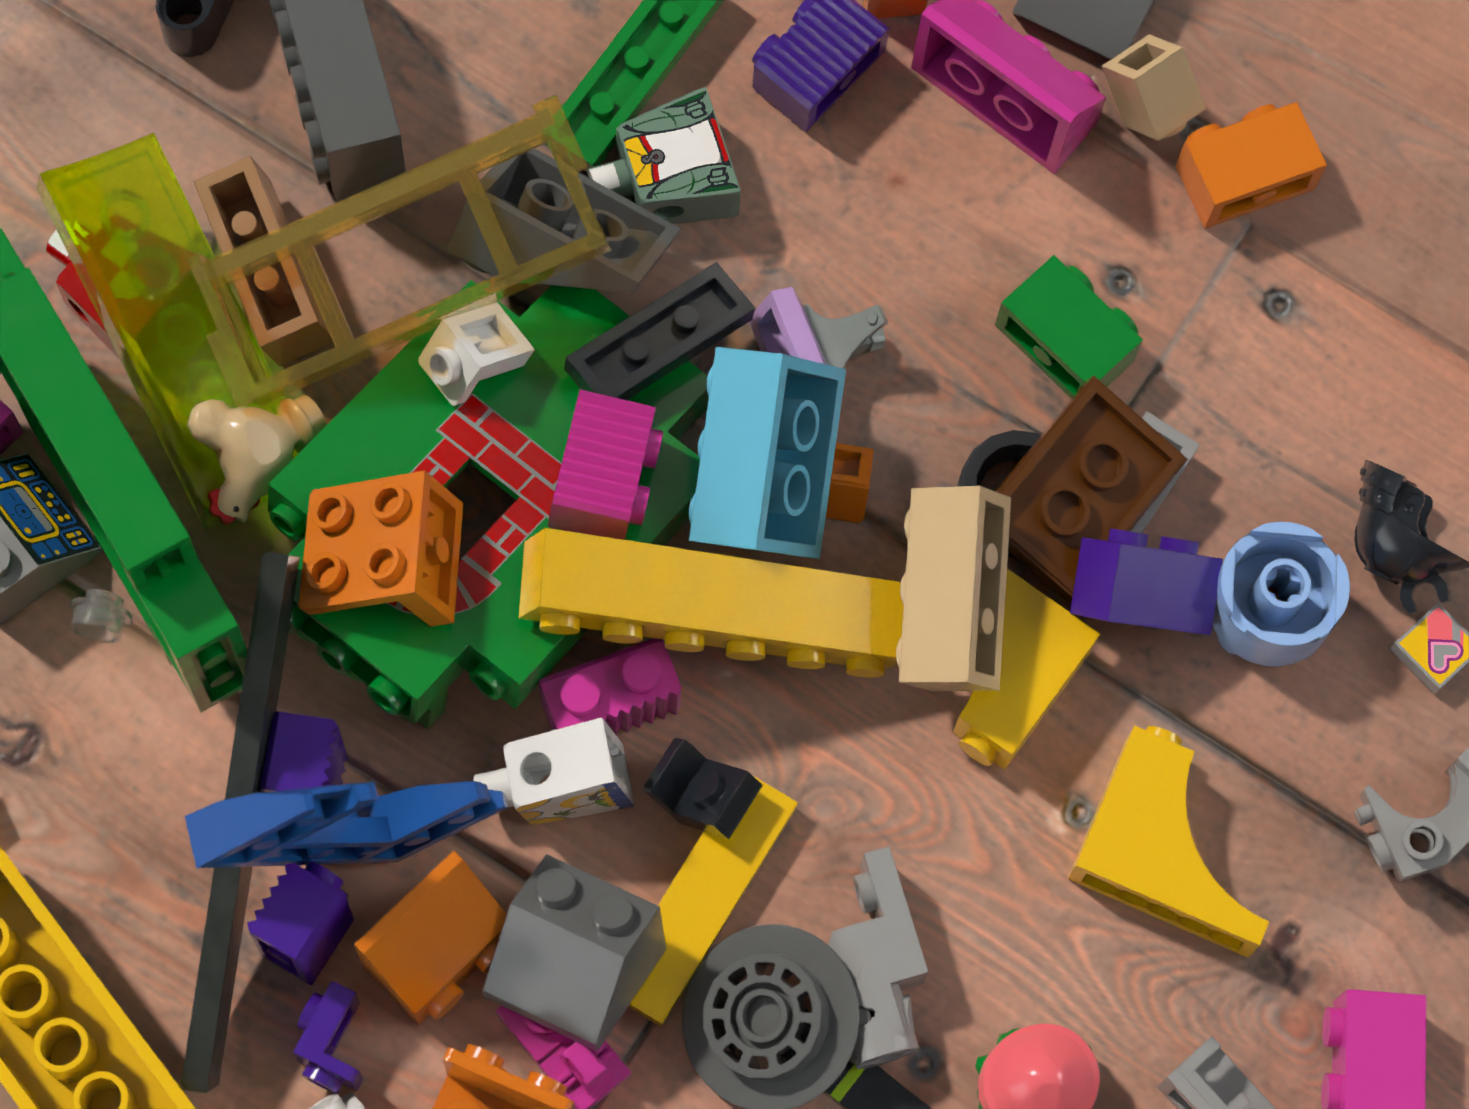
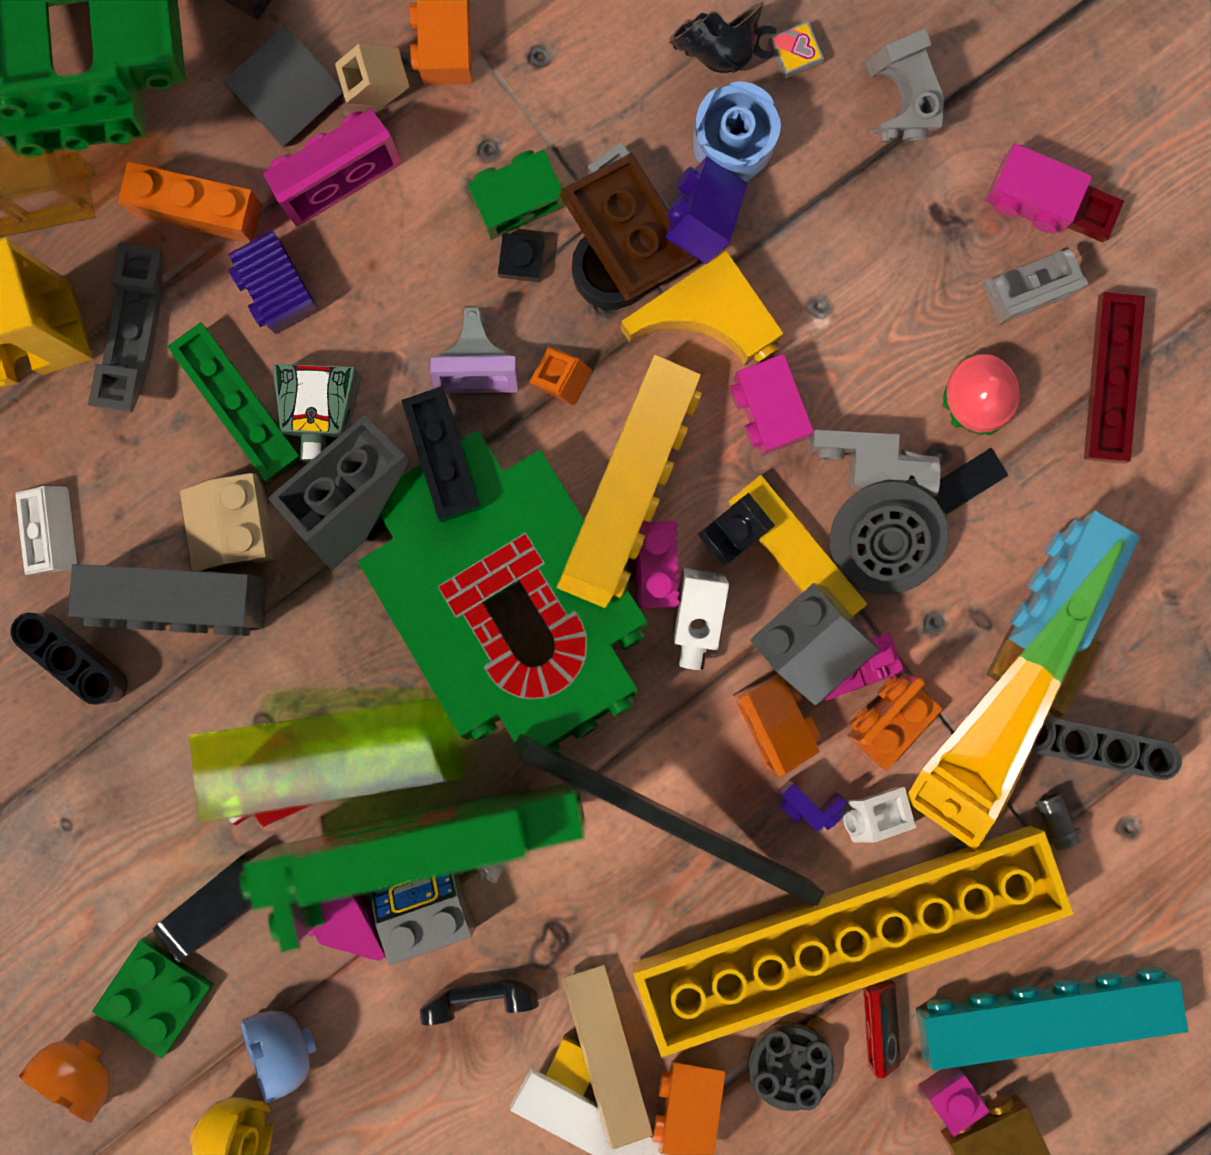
camera: 65 degrees left, 15 degrees up
blue wedge [185,781,508,868] -> none
clear yellow piece [187,94,612,408] -> none
tan animal [187,395,327,525] -> none
medium nougat brick [193,156,336,367] -> none
dark purple brick [247,861,354,986] -> none
dark purple brick [259,711,348,793] -> none
orange bracket [299,471,463,627] -> none
white bracket [418,302,535,406] -> none
dark pink brick [548,389,663,540] -> none
medium azure brick [689,347,846,559] -> none
tan brick [896,486,1011,691] -> none
yellow arch [1068,725,1269,958] -> none
none -> tan slope [180,473,277,572]
none -> black plate [498,233,545,282]
none -> dark pink brick [730,354,814,456]

